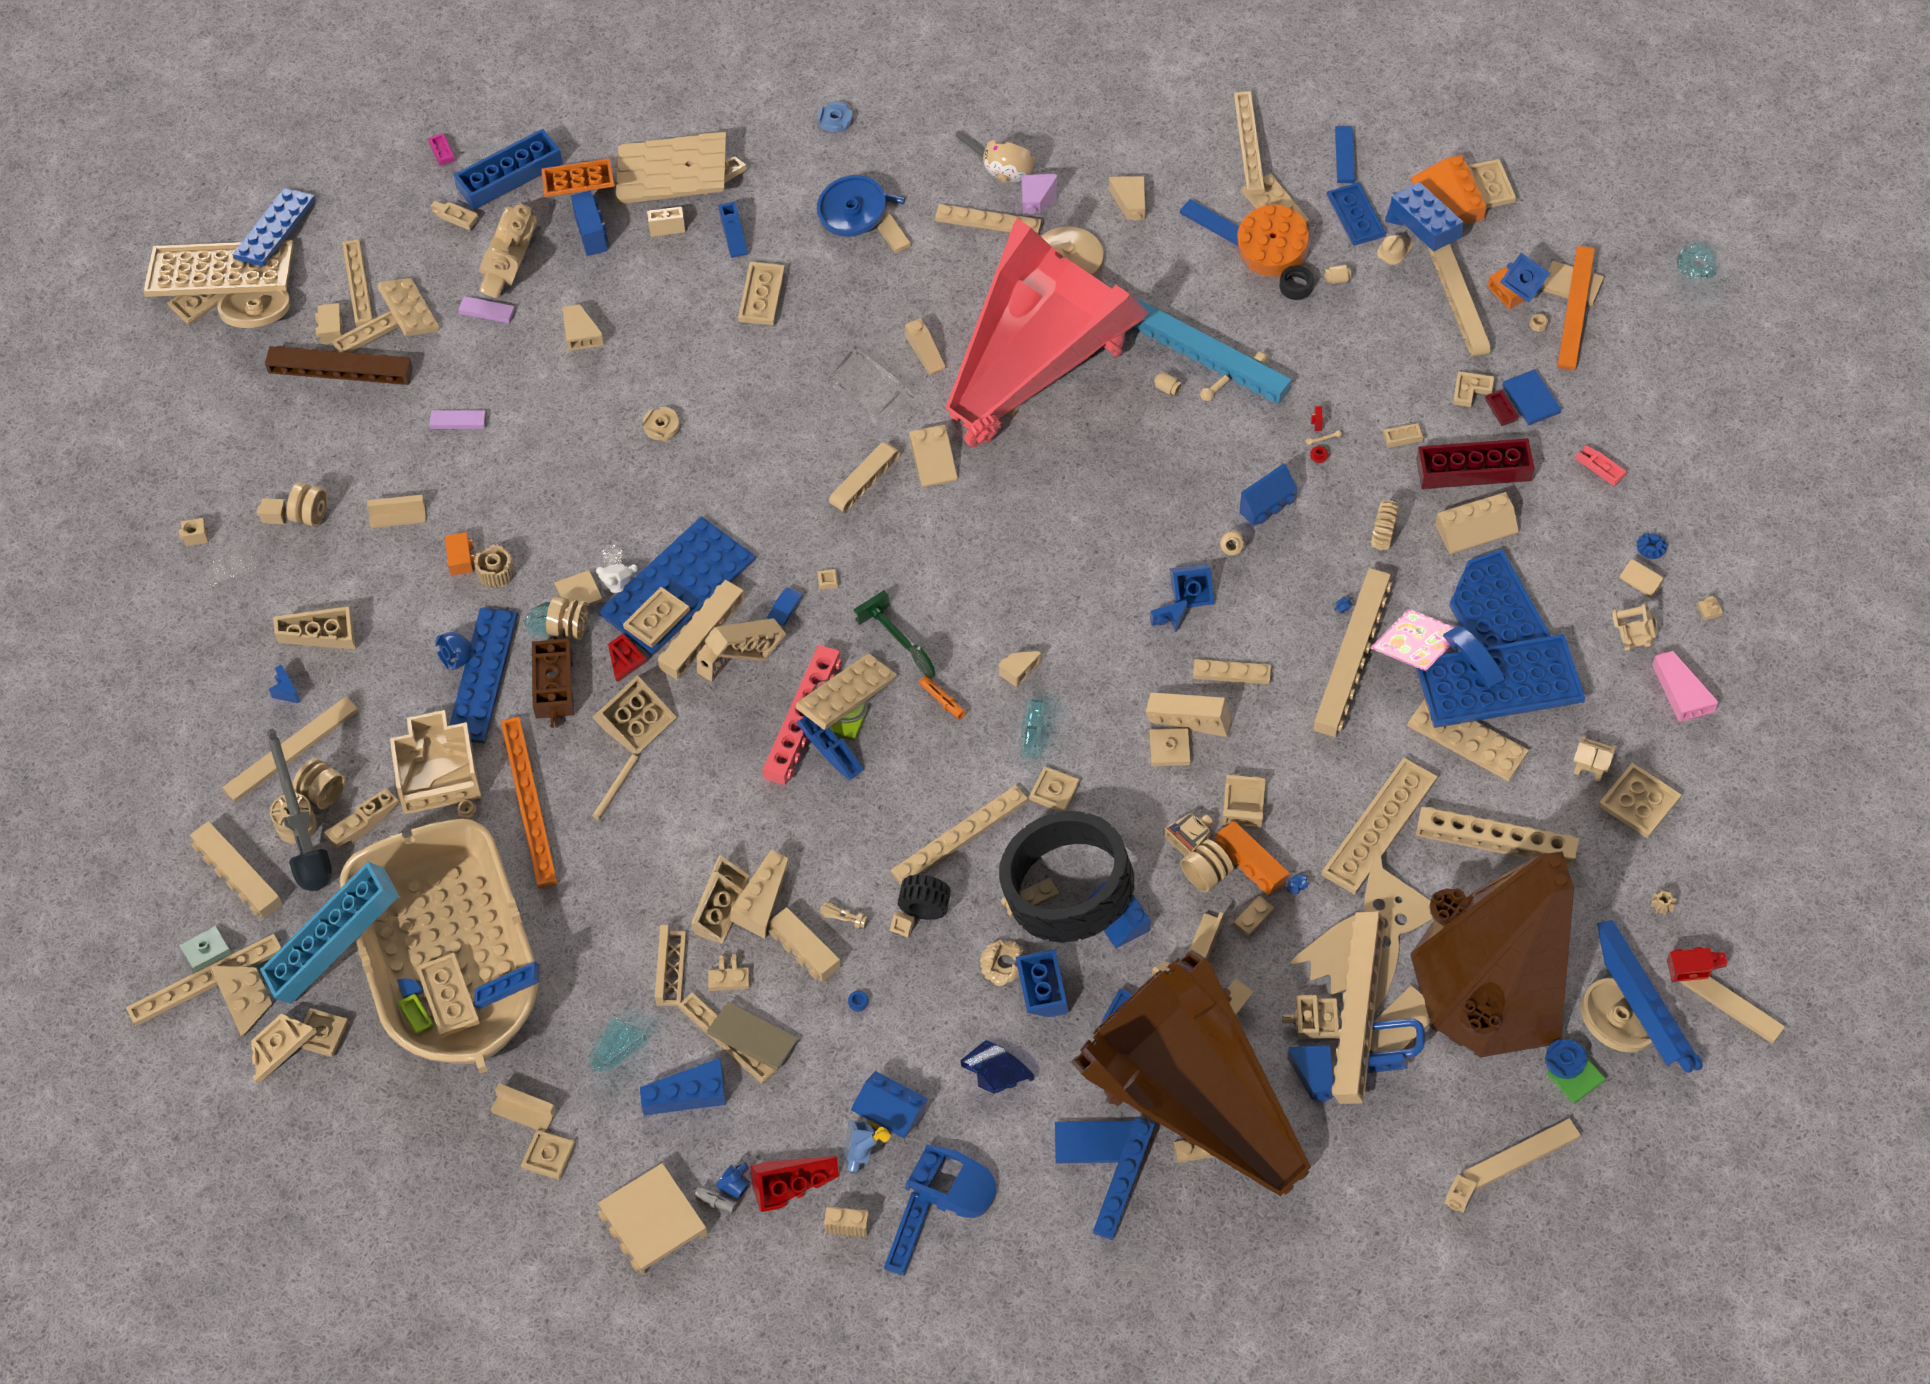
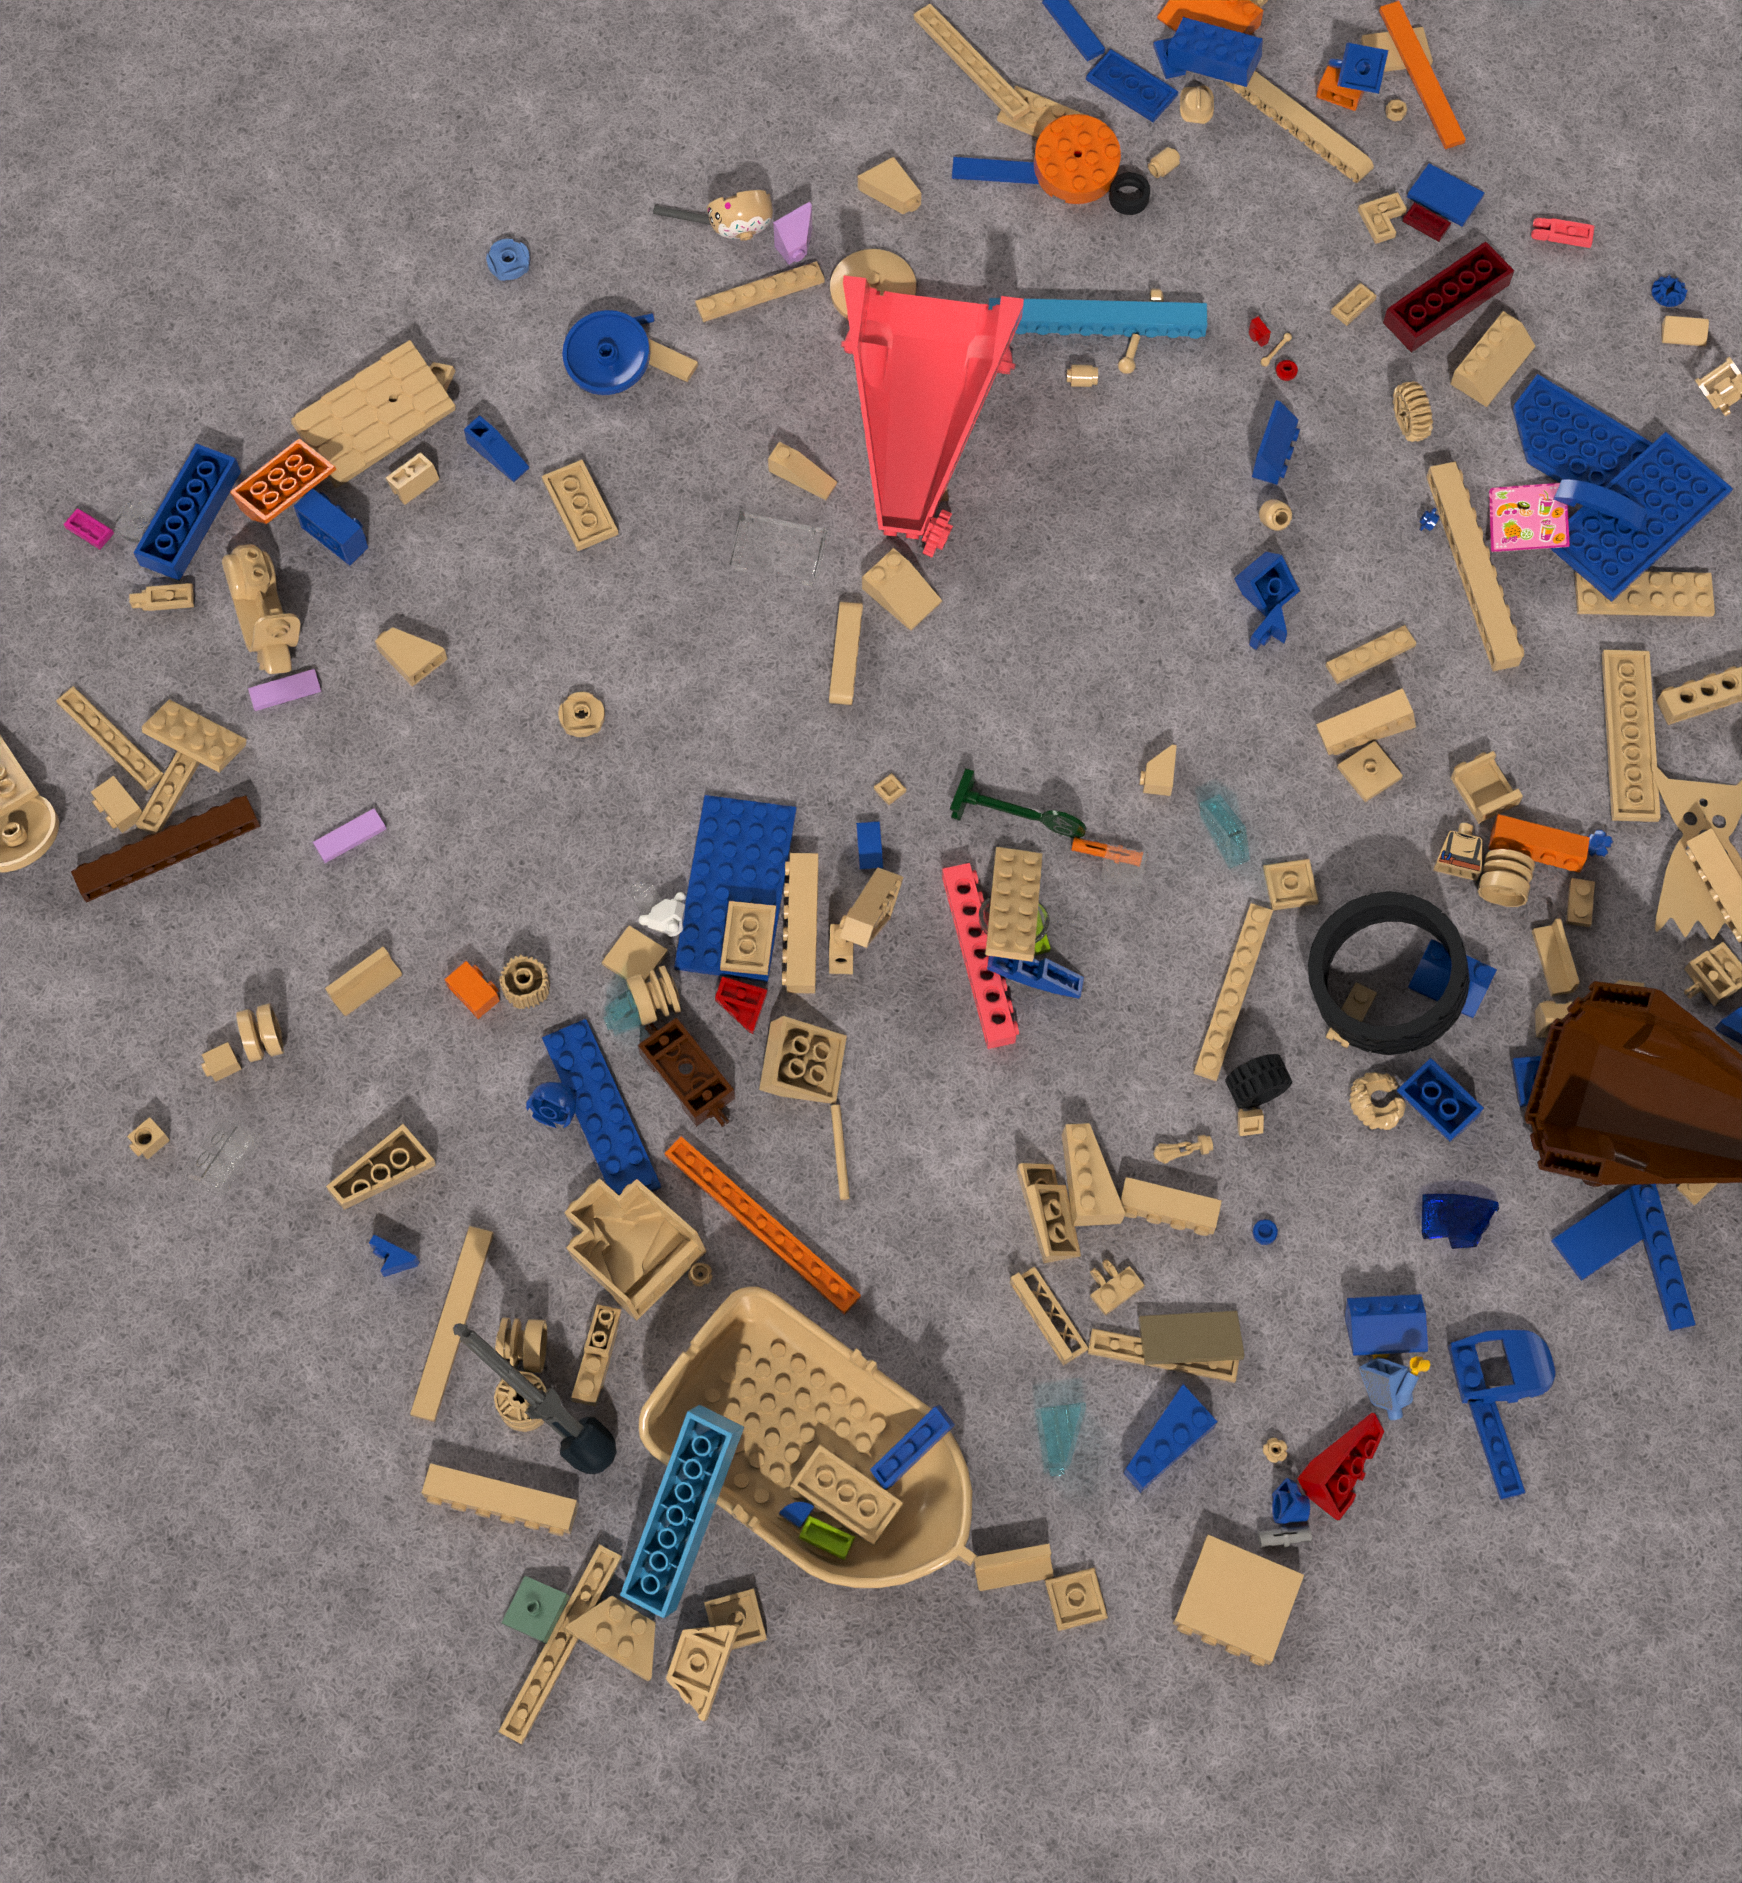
camera: 35 degrees left, 10 degrees up
tan brick [824,1206,869,1238] -> none
none -> clear piece [1100,843,1148,890]
none -> tan plate [1263,1438,1288,1463]

